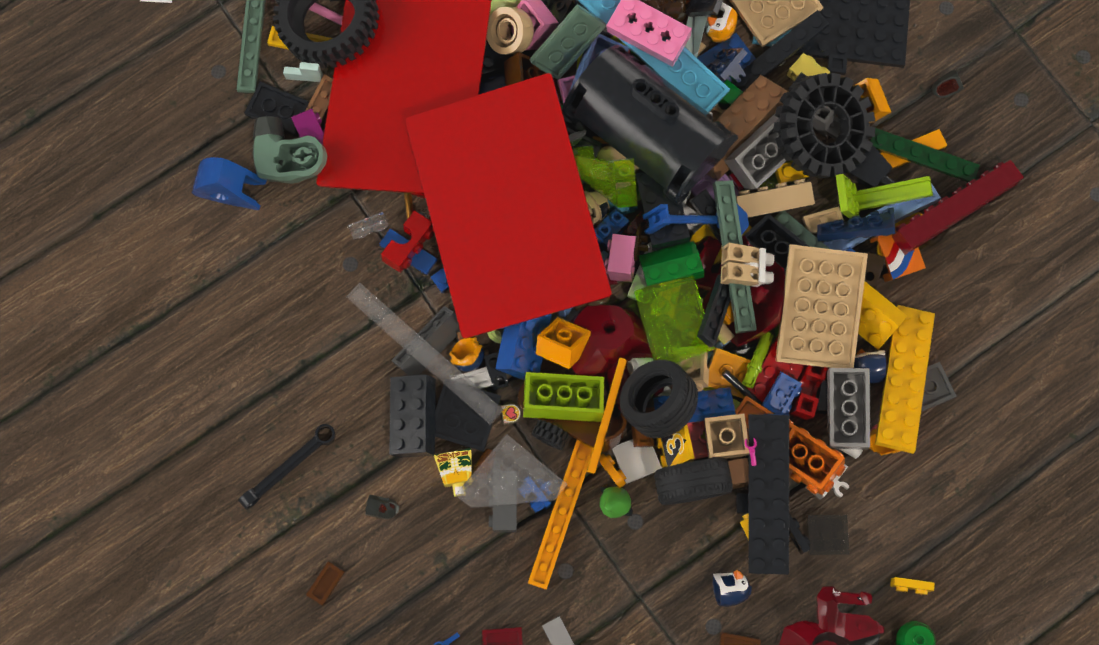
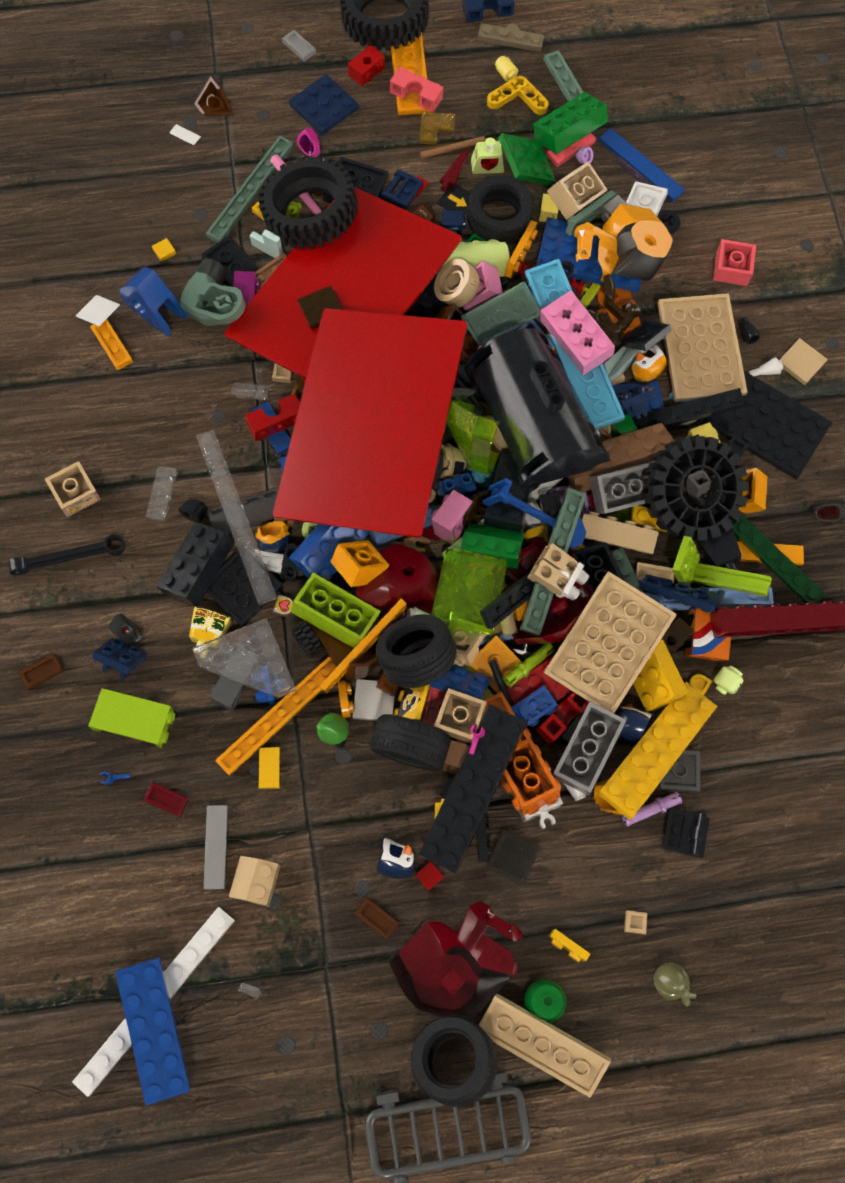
camera: 25 degrees right, 5 degrees down
none -> tan brick [45,461,101,518]
none -> white sticker [76,295,120,326]
none -> lime panel [89,688,175,748]
none -> light orange plate [90,319,133,370]
none -> dark blue plate [92,638,147,680]
none -> clear plate [145,466,177,523]
none -> yellow tile [152,238,176,262]
none -> black piece [179,499,207,523]
none -> yellow tile [259,747,280,789]
none -> tan plate [272,363,292,383]
none -> lime plate [286,202,302,219]
none -> dark brown tile [297,286,343,330]
none -> red tile [415,861,444,891]
none -> lavender pin [622,791,682,827]
none -> tan tile [624,910,647,935]
none -> olive hat [653,962,696,1007]
none -> black plate [661,808,710,859]
none -> yellow tile [688,674,712,695]
none -> yellowish green head [714,665,744,695]

